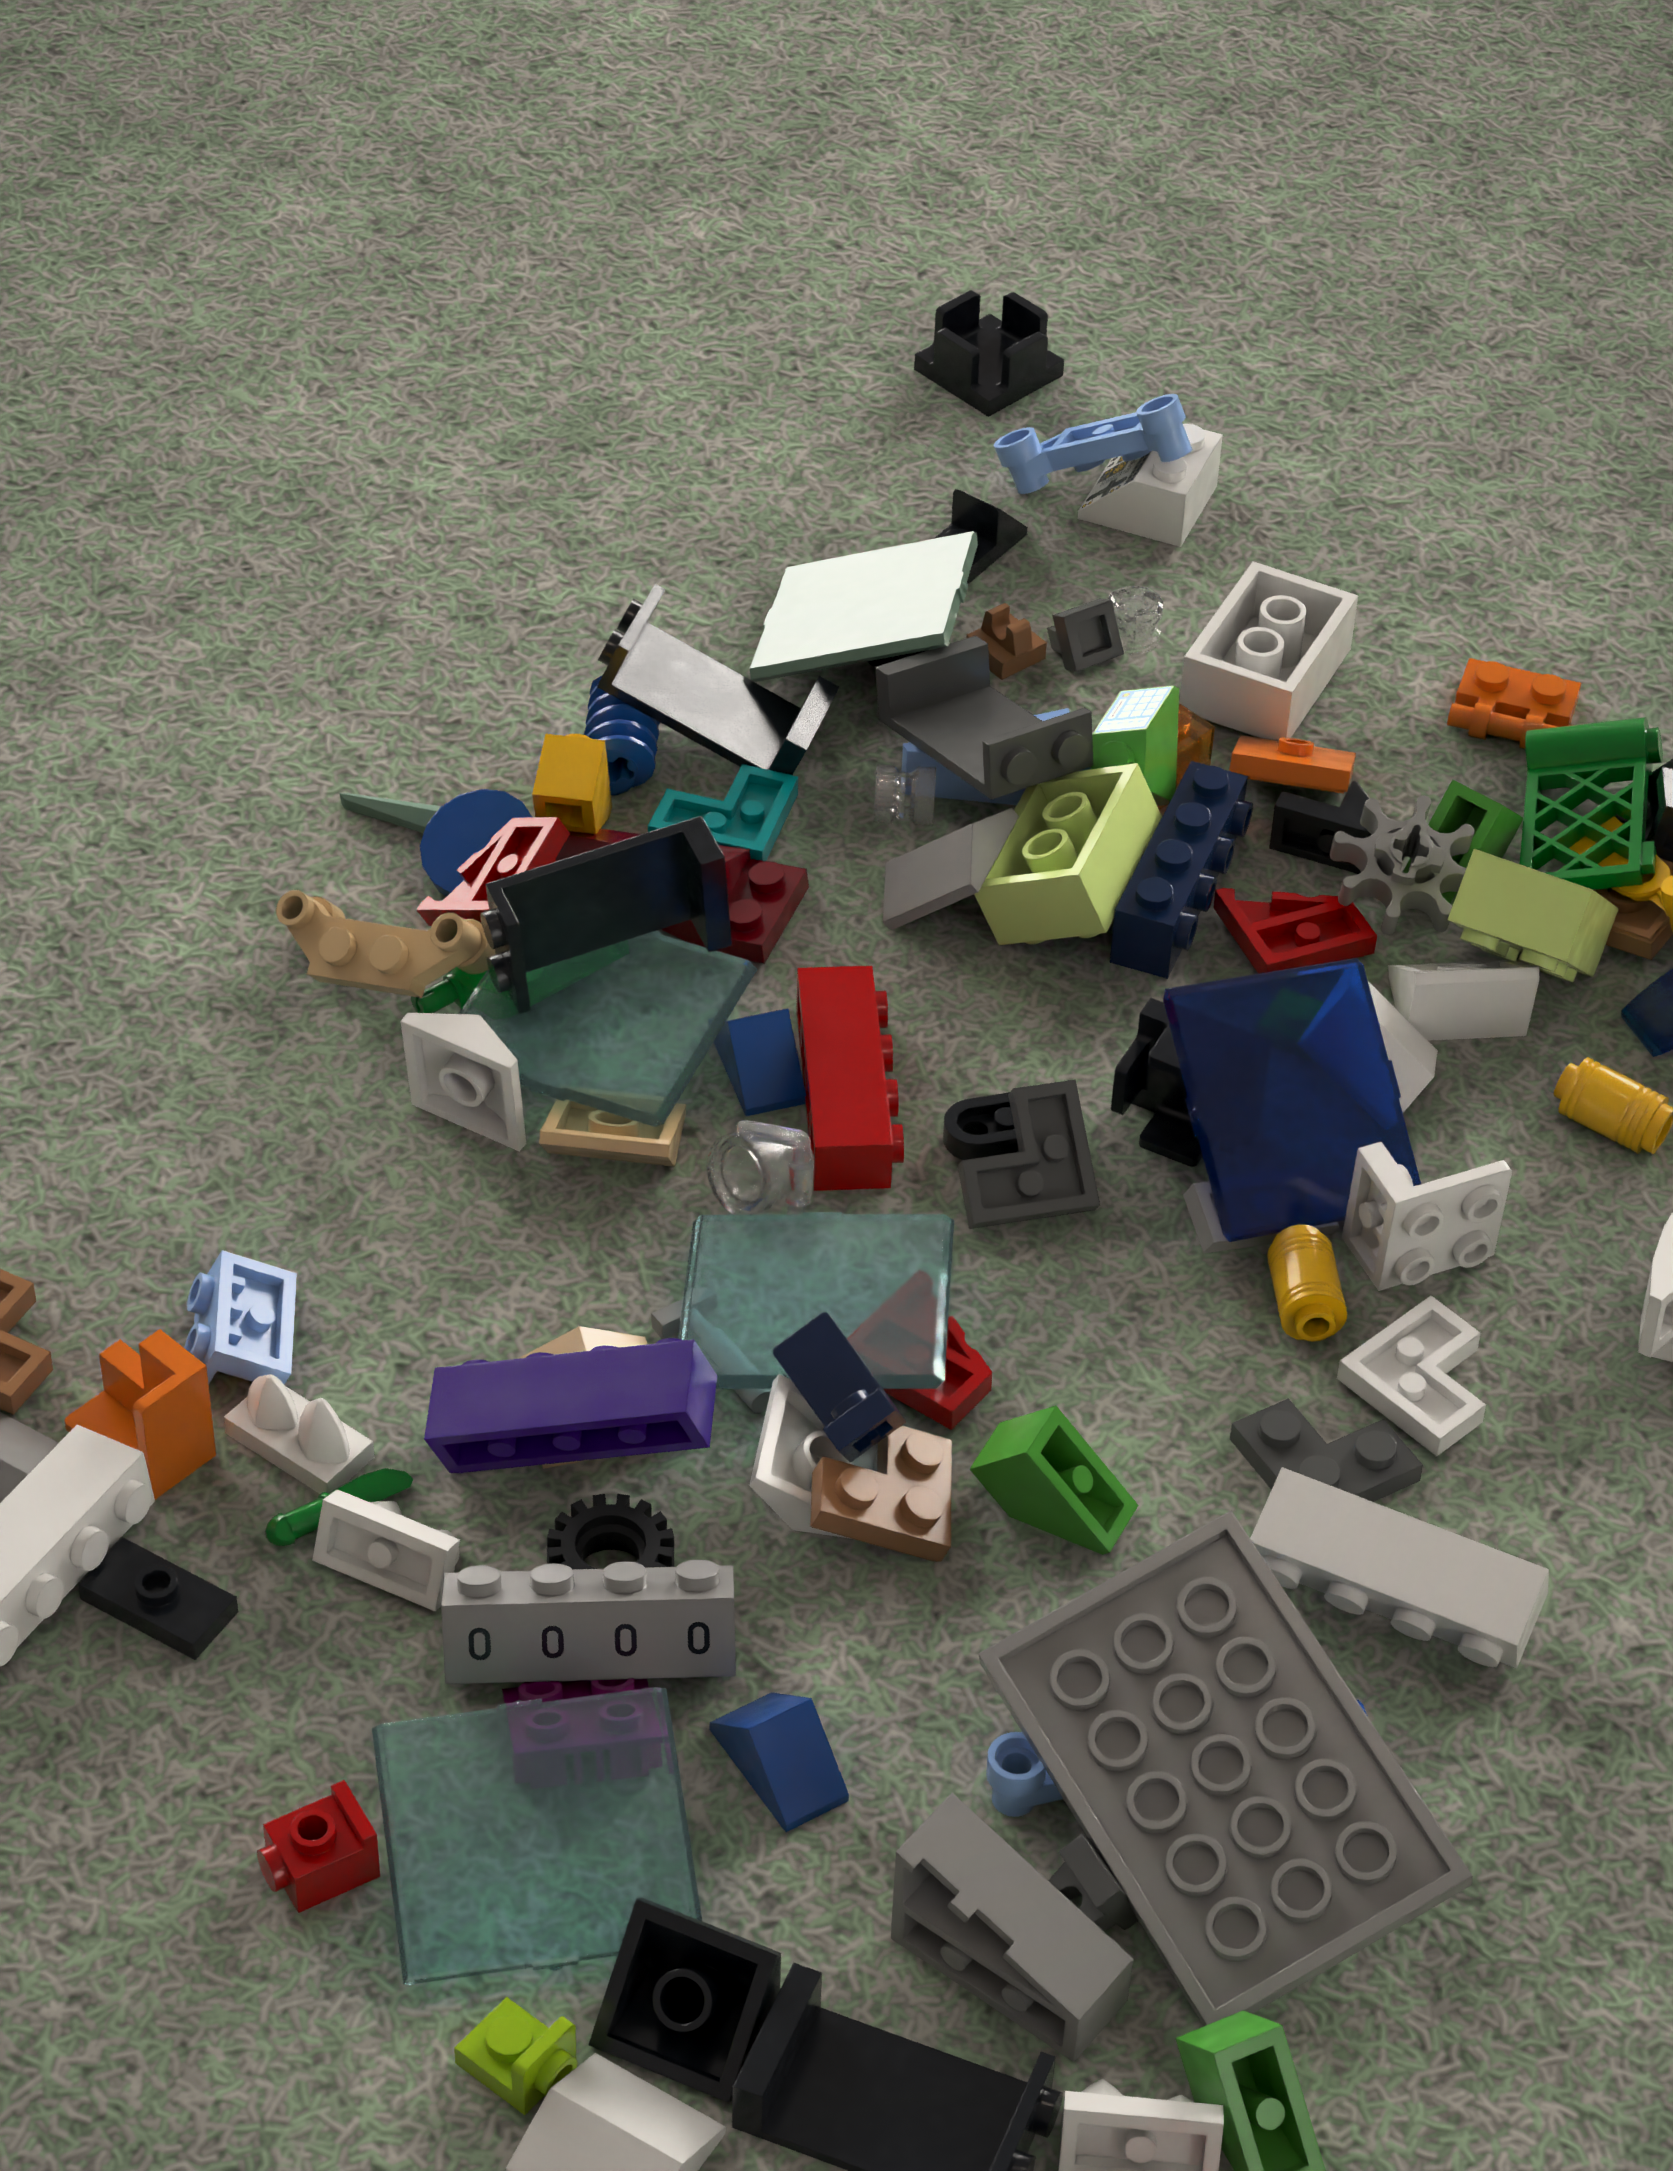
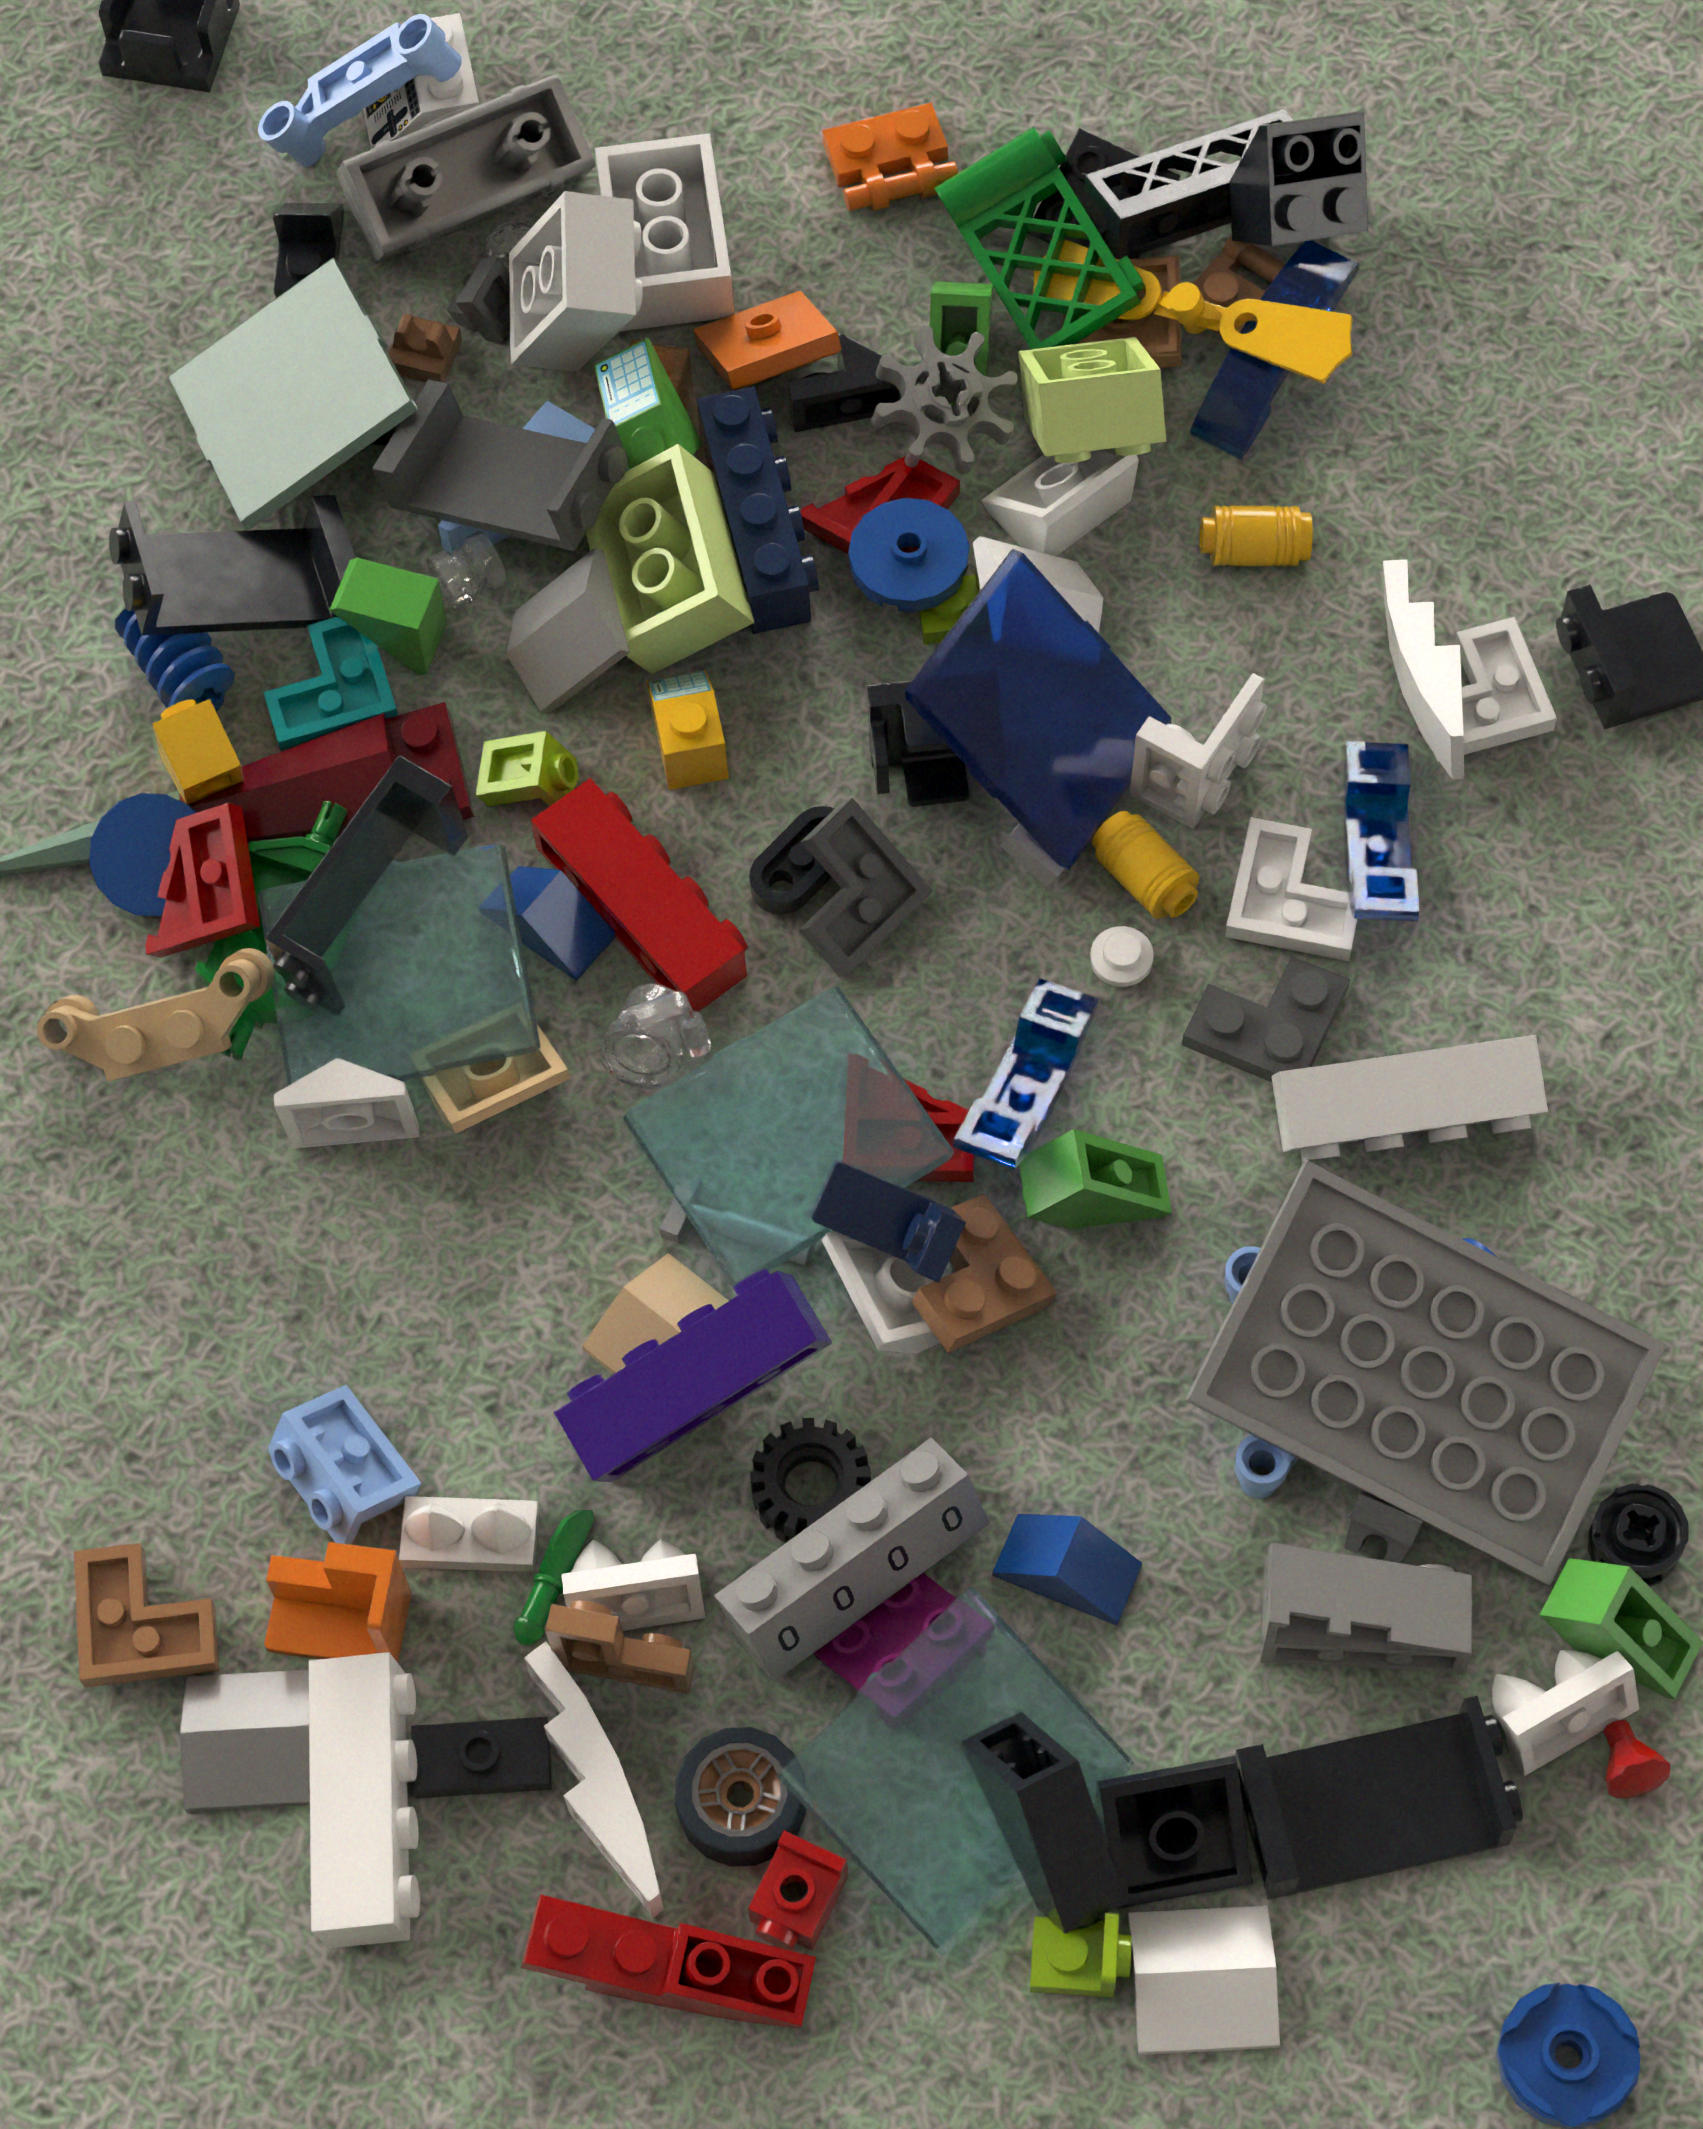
camera: 30 degrees left, 20 degrees up
none -> bright green slope [329,557,447,675]
none -> light grey piece [336,74,595,264]
none -> lime bracket [476,731,579,807]
none -> white brick [509,191,643,371]
none -> red slope [521,1894,816,2028]
none -> white slope [524,1641,664,1918]
none -> medium nougat plate [545,1600,695,1694]
none -> yellow slope [646,670,729,790]
none -> wheel [675,1727,806,1867]
none -> blue plate [848,498,970,612]
none -> clear blue slope [953,978,1099,1169]
none -> black slope [961,1712,1126,1934]
none -> white plate [1090,926,1154,987]
none -> clear blue slope [1344,741,1420,922]
none -> black wheel [1588,1483,1689,1587]

